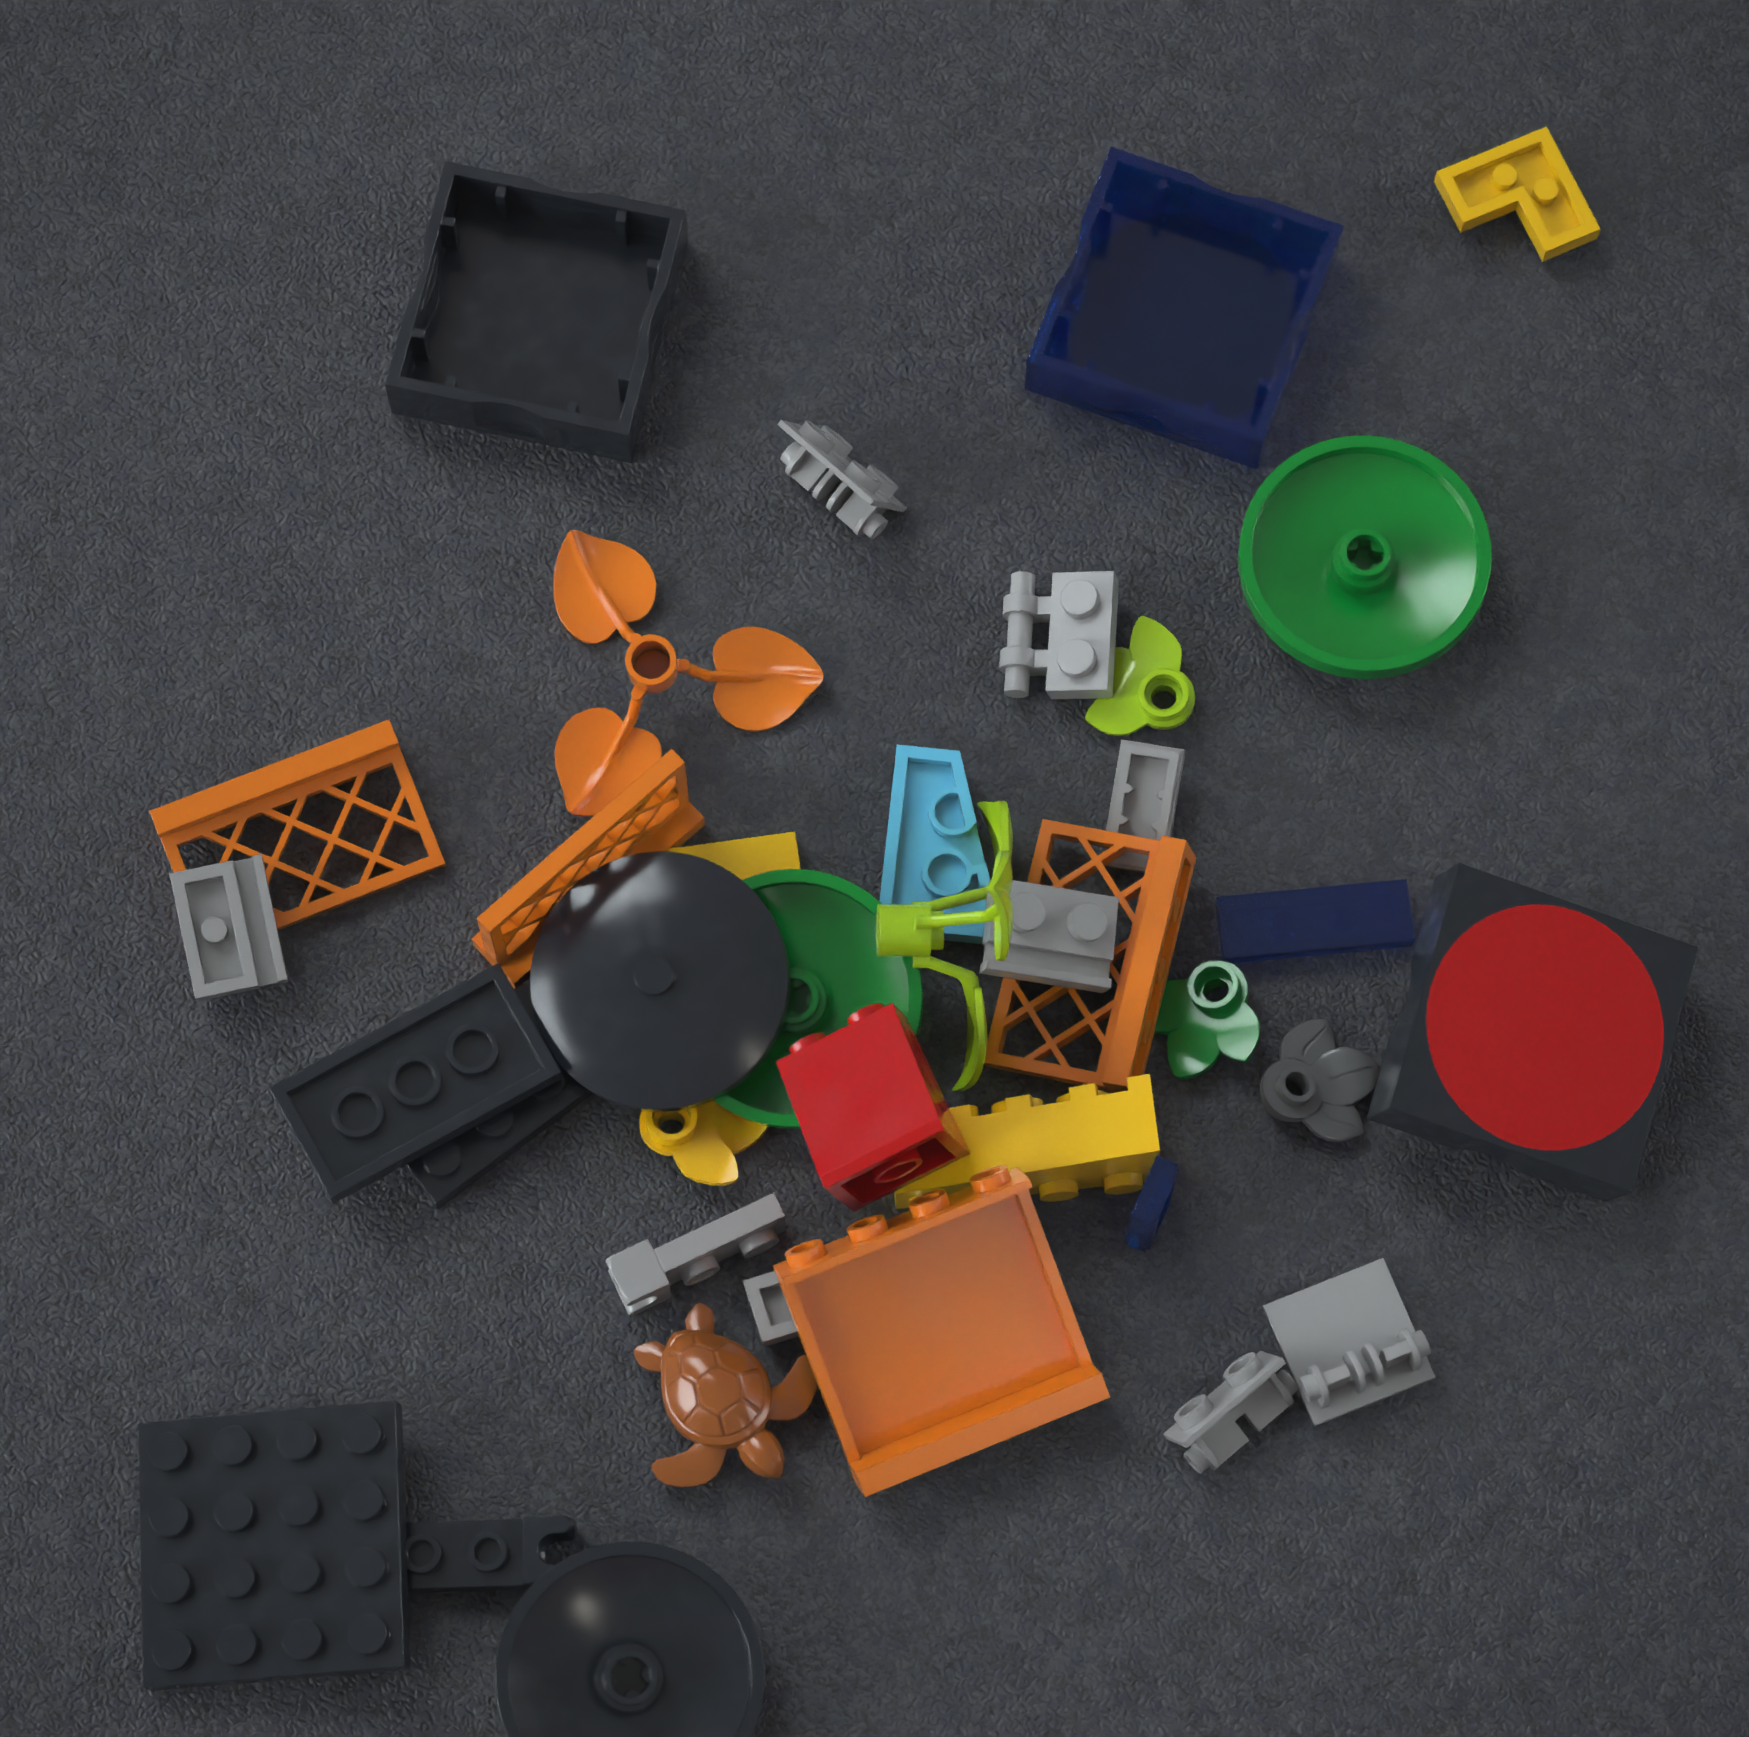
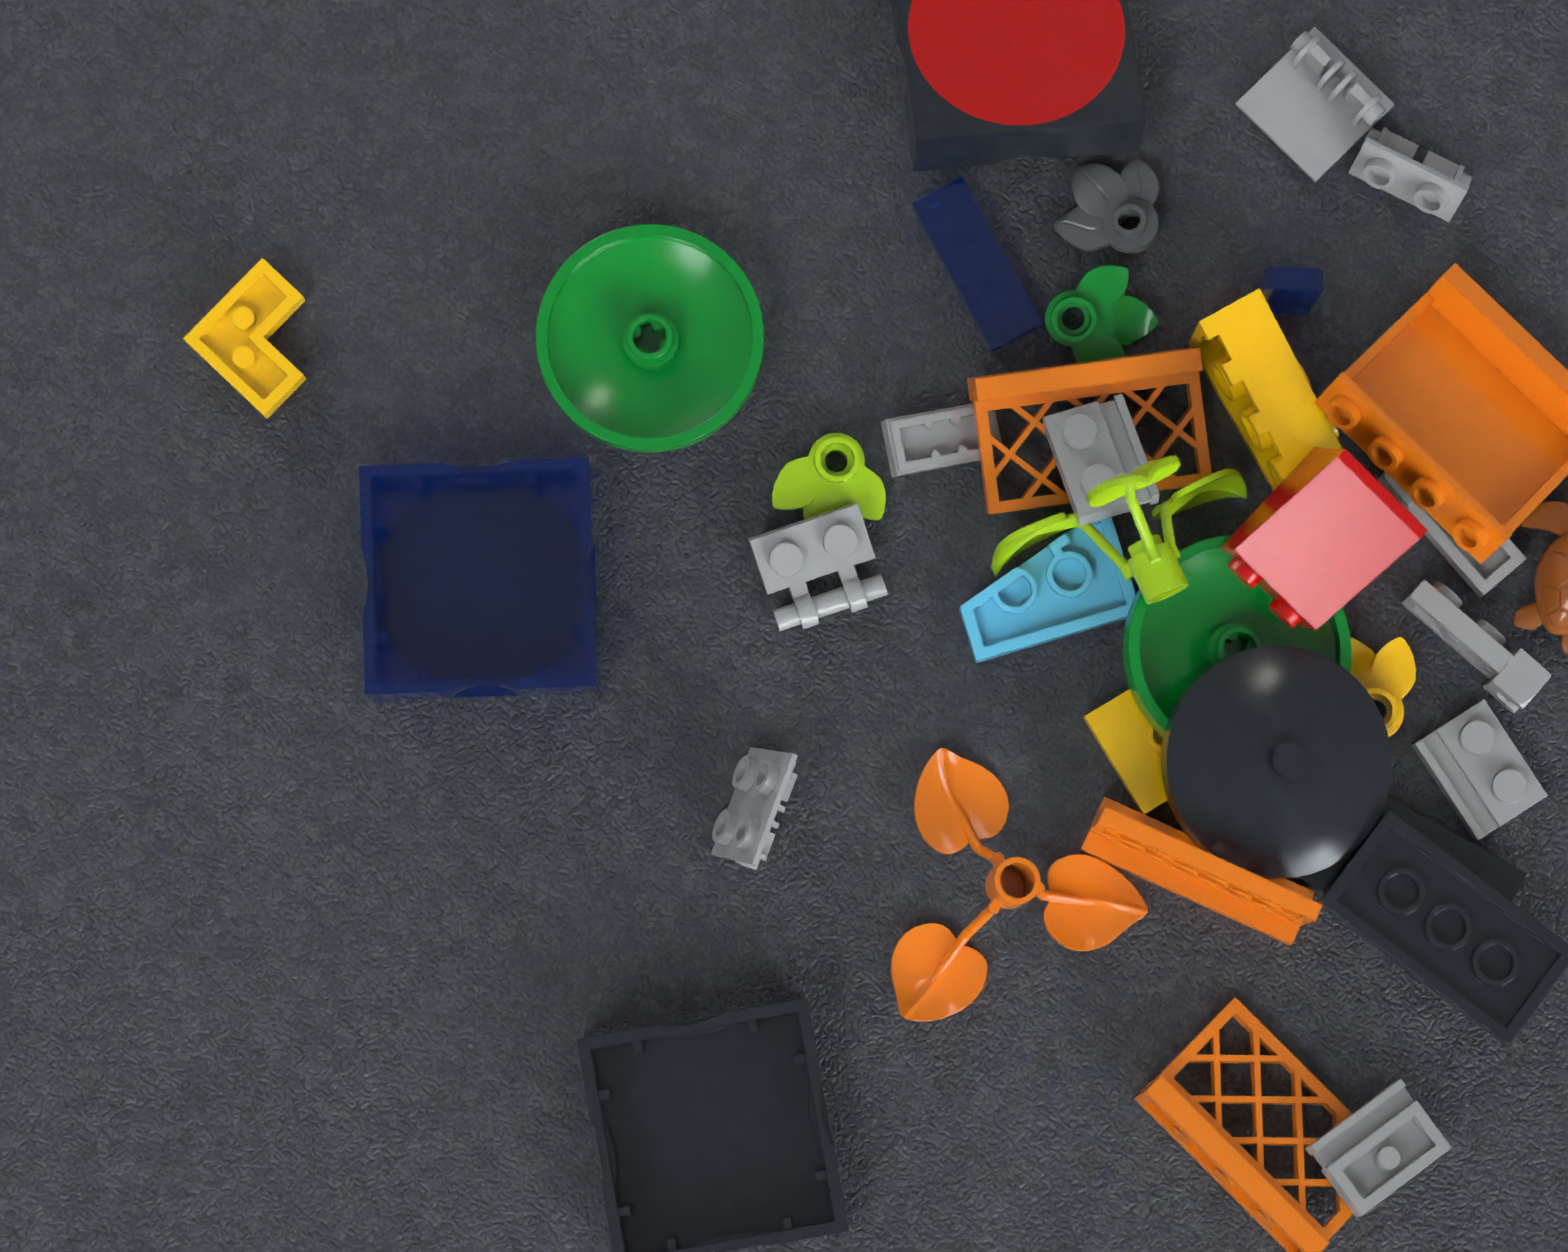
camera: 110 degrees left, 10 degrees up
none -> light grey plate [1411,699,1548,842]

